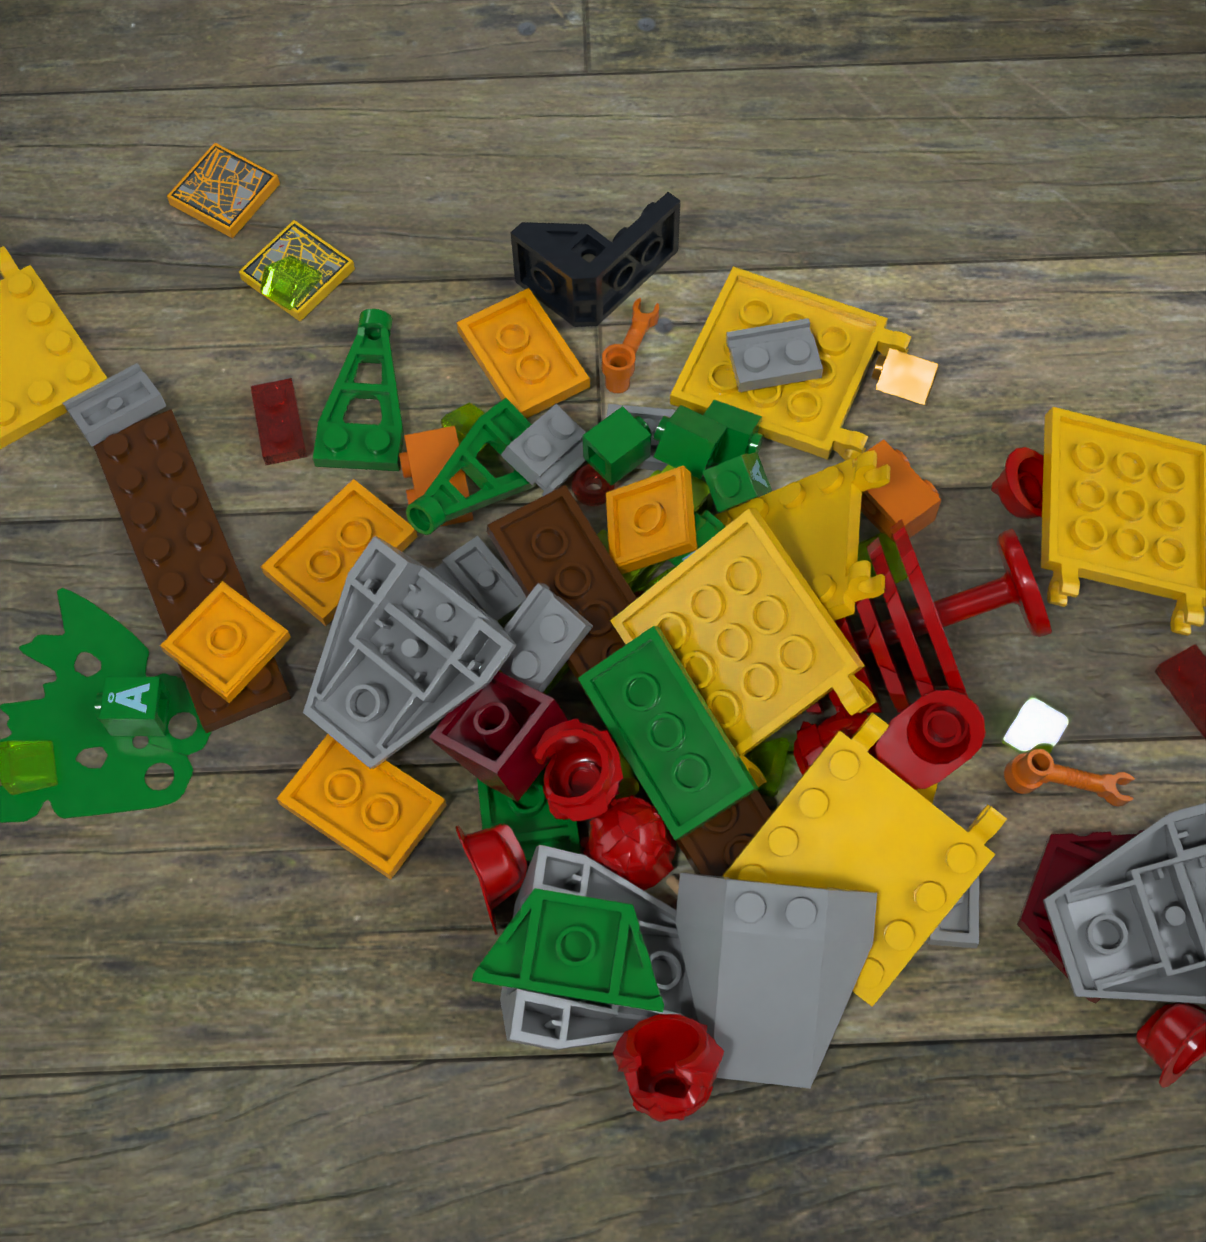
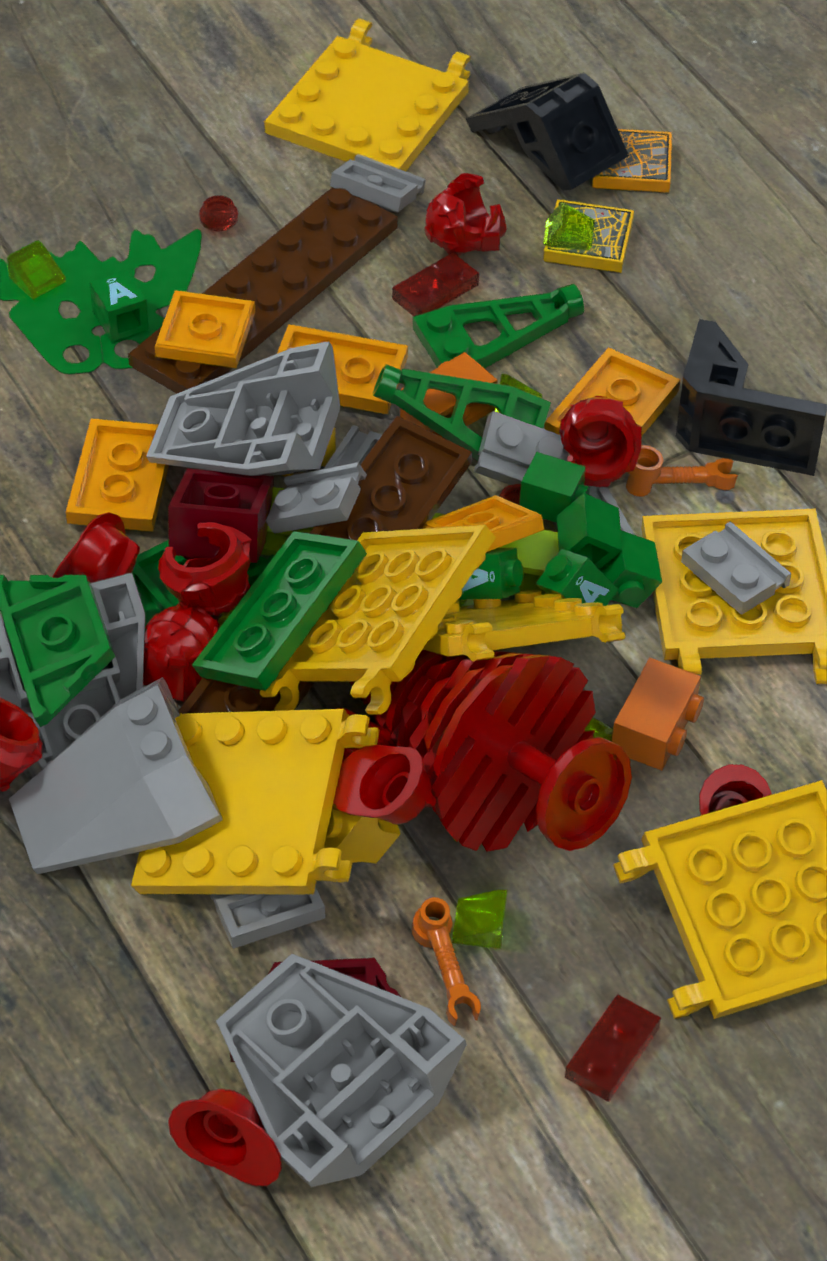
camera: 60 degrees right, 15 degrees down
brick [871,348,940,405] -> none
none -> clear red plate [199,195,238,232]
none -> red helmet [424,173,507,256]
none -> black bracket [466,73,629,191]
none -> red helmet [559,396,642,487]

